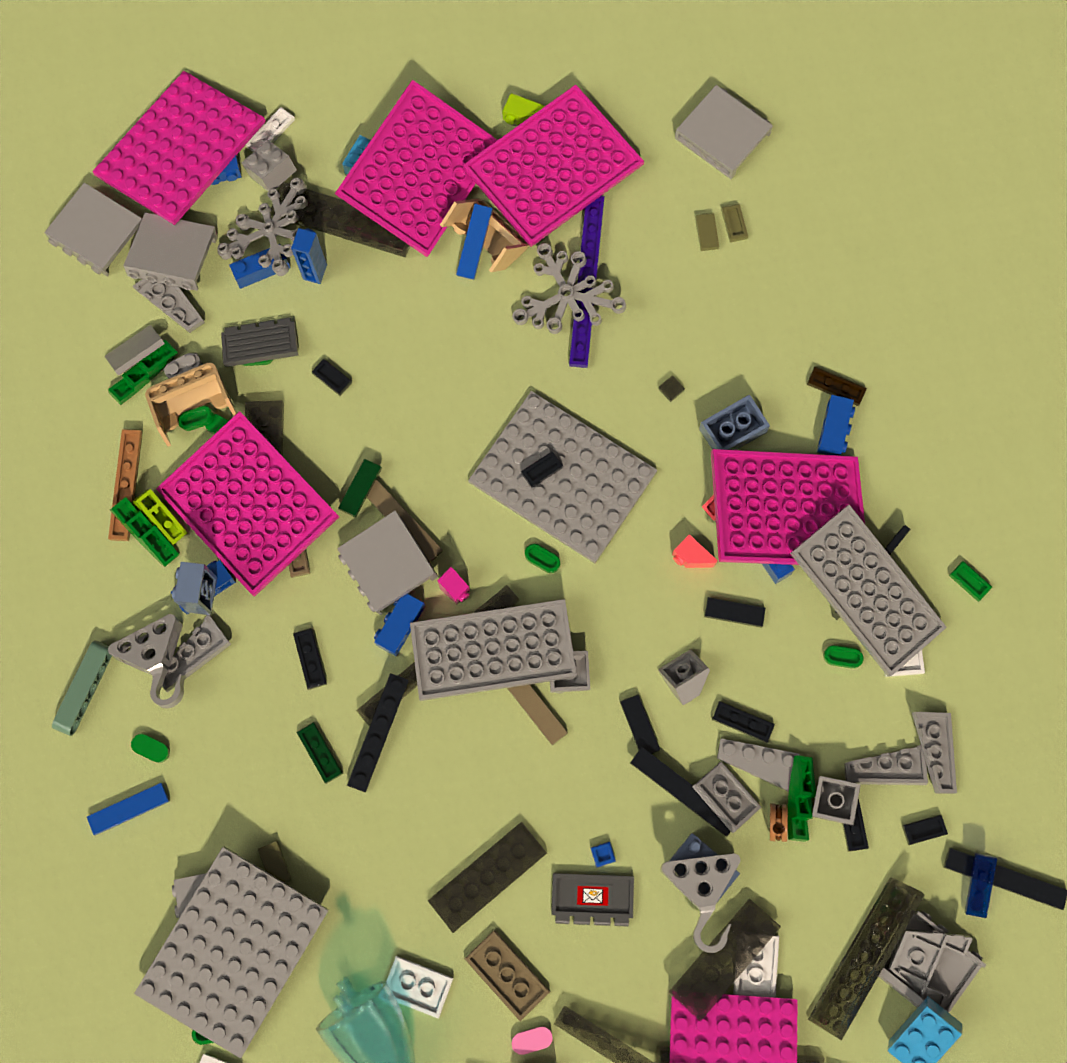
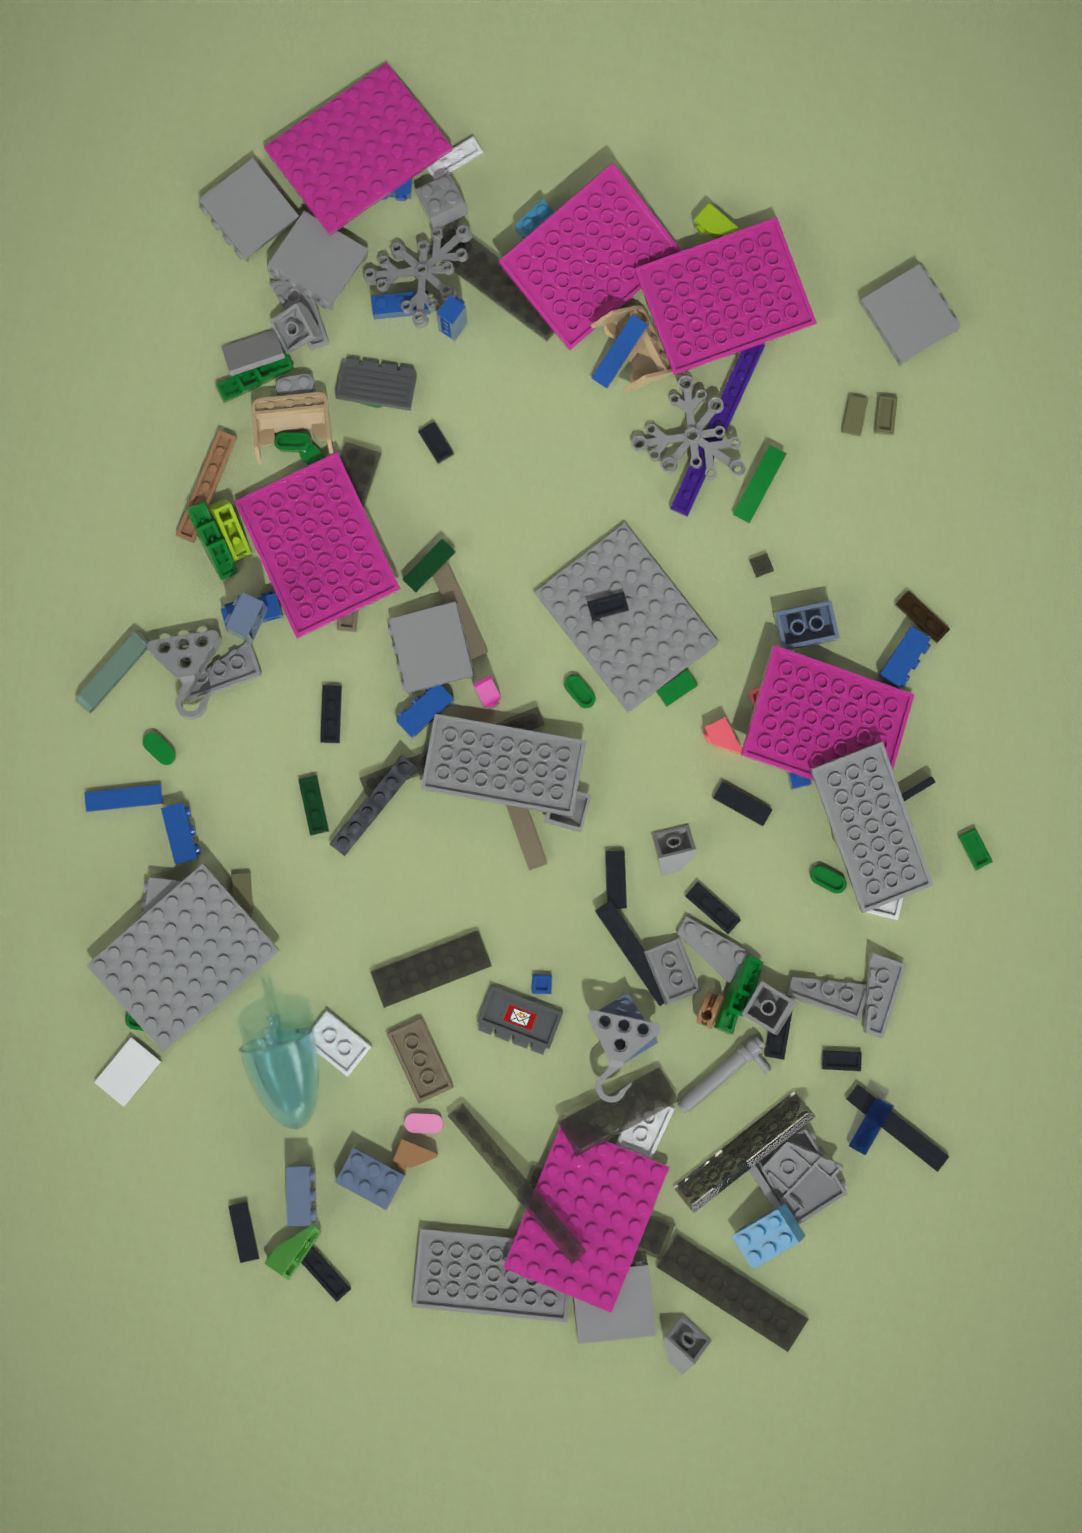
camera: 15 degrees right, 10 degrees up
none -> blue brick [161,803,201,865]
none -> light grey slope [270,302,319,355]
none -> green tile [656,670,698,707]
none -> light grey cylinder [677,1035,771,1113]
none -> green slope [733,444,787,524]

